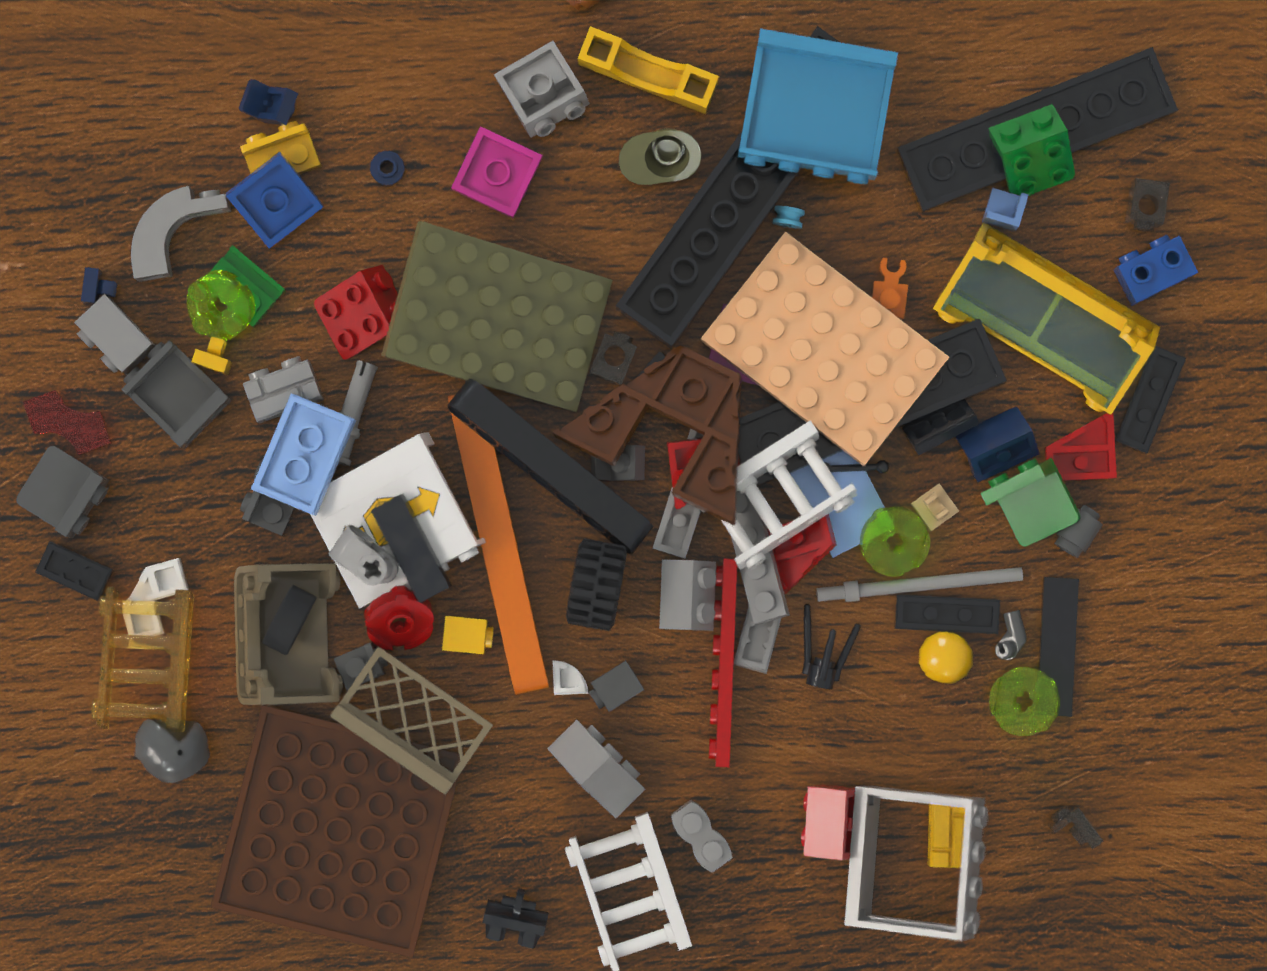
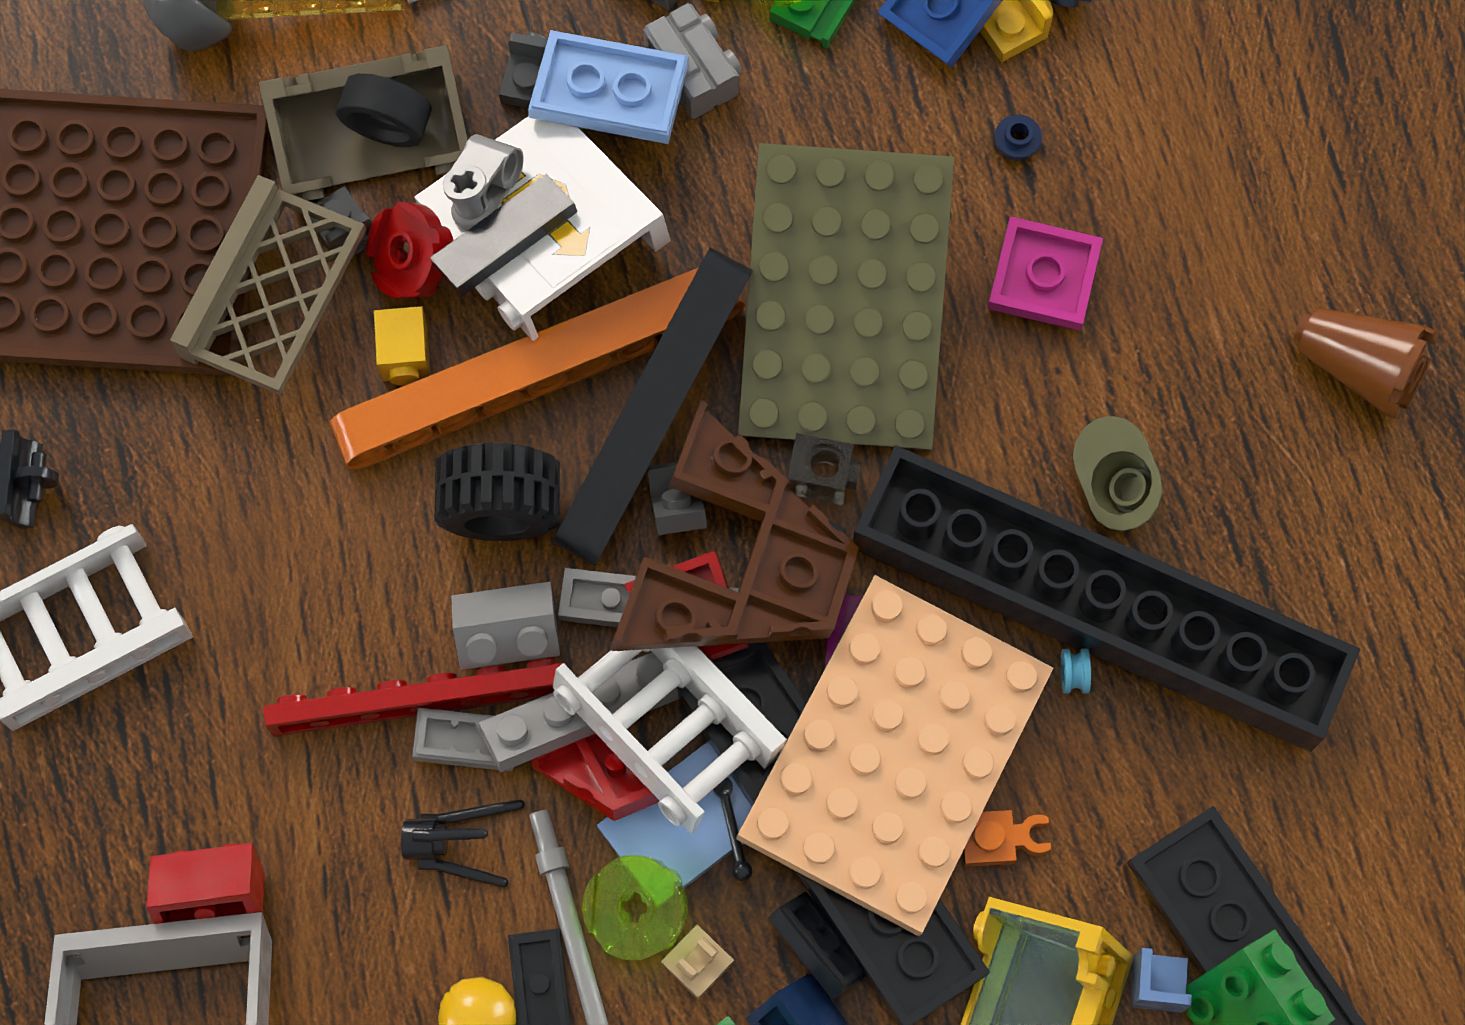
camera: 80 degrees right, 15 degrees down
red bracket [314,264,398,360] -> none
light grey pin [338,360,378,467] -> none
light grey plate [494,41,590,138] -> none
light grey brick [547,720,645,818] -> none
white tile [553,661,589,695] -> none
yellow arch [578,26,719,114] -> none
dark grey brick [589,660,644,712] -> none
light grey brick [671,800,732,873] -> none
dark azure panel [738,29,898,184] -> none

